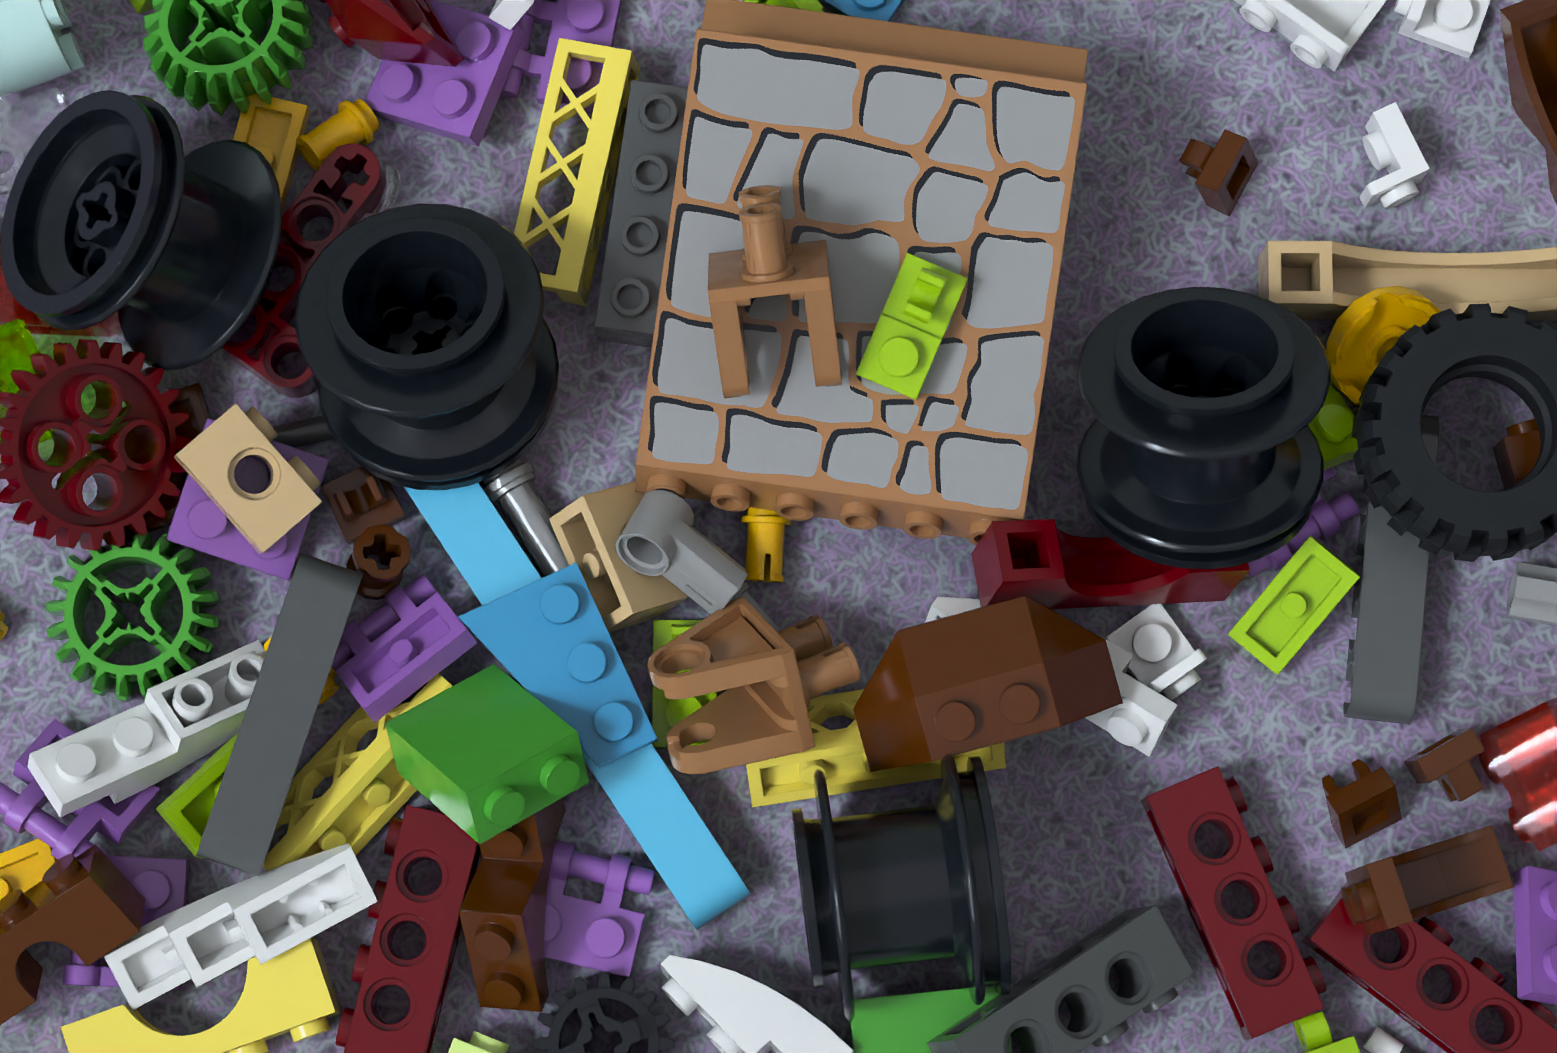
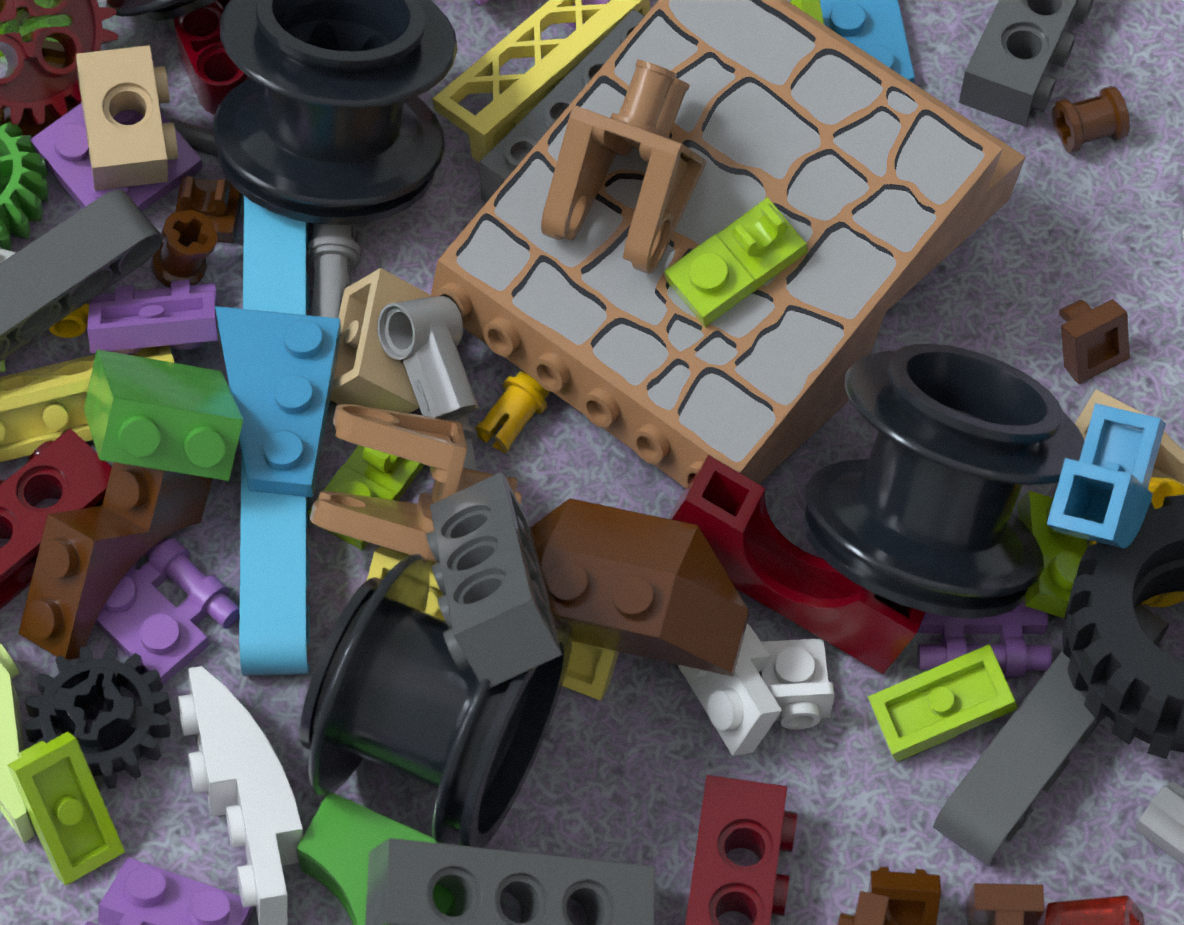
camera: 30 degrees right, 20 degrees down
none -> dark grey brick [426,471,562,688]
none -> dark azure brick [1047,403,1166,548]

